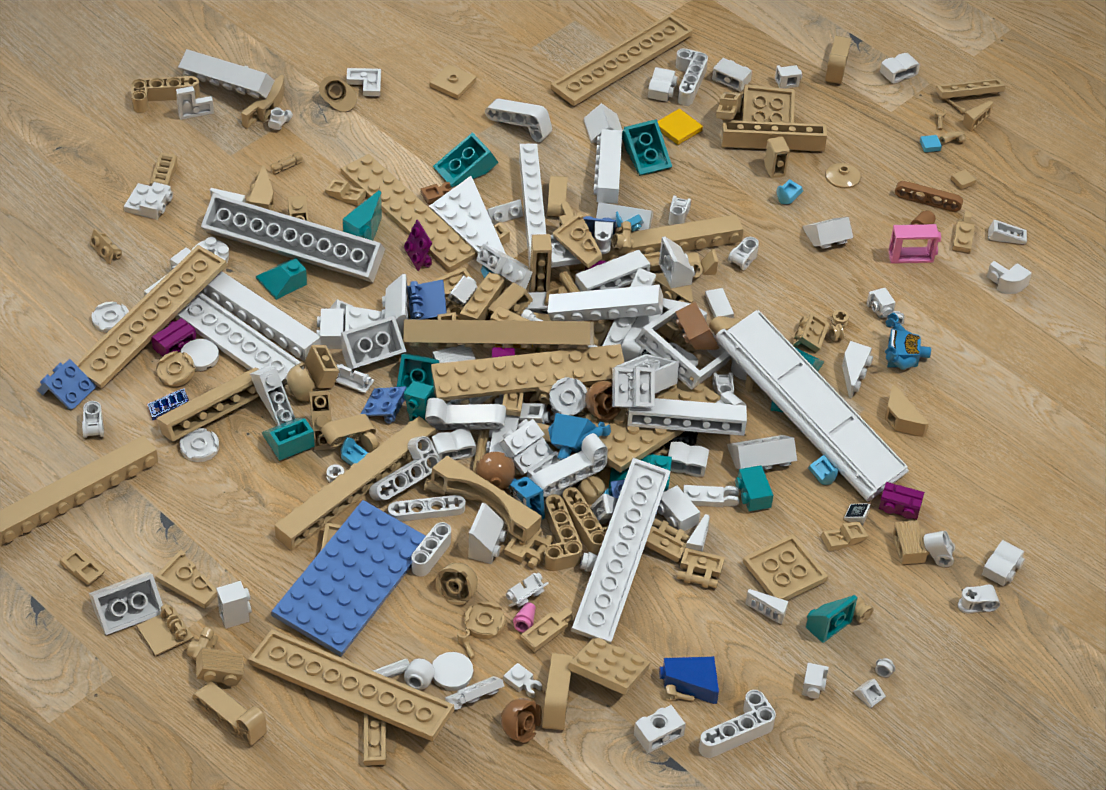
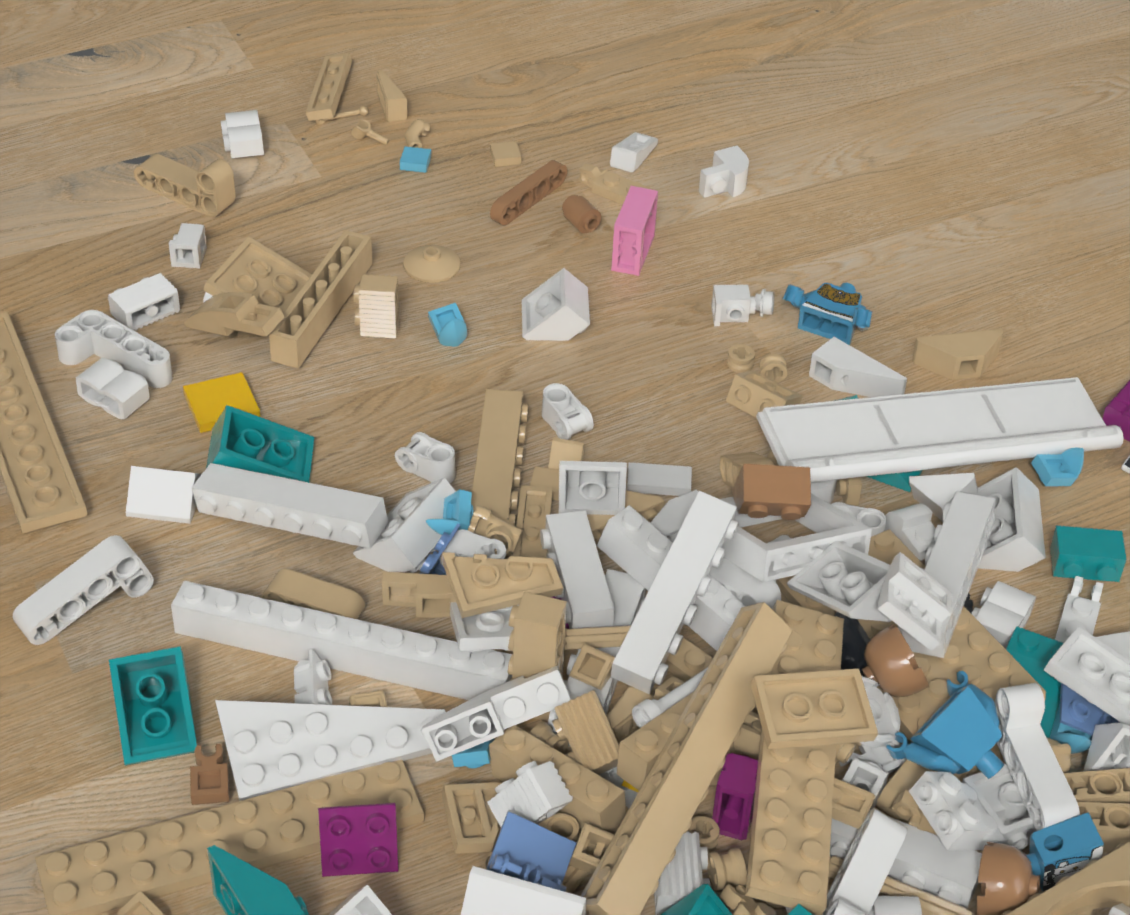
camera: 70 degrees left, 5 degrees down
none -> tan plate [750,669,878,749]
none -> white slope [909,473,978,522]

